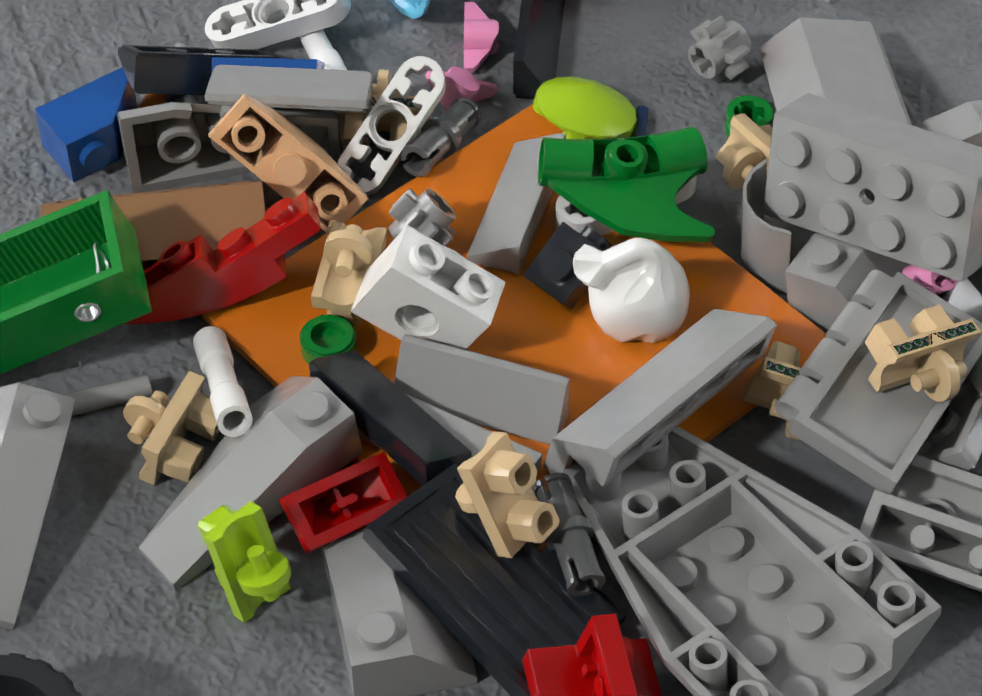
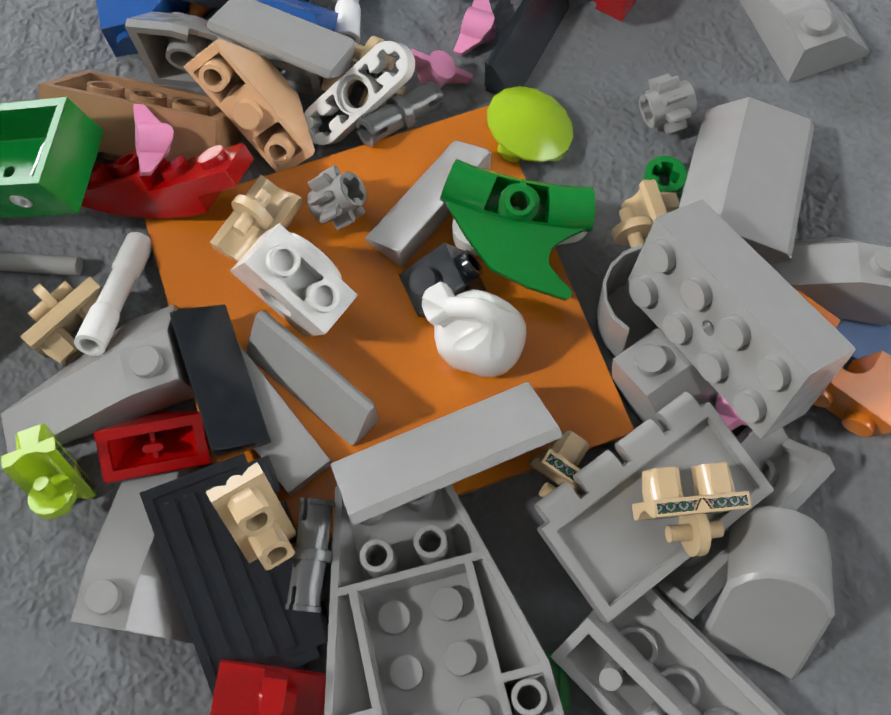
camera: 25 degrees right, 20 degrees up
green tile [300,314,357,364] -> none
dark blue piece [633,106,649,137] -> none
none -> bright pink piece [133,104,174,176]

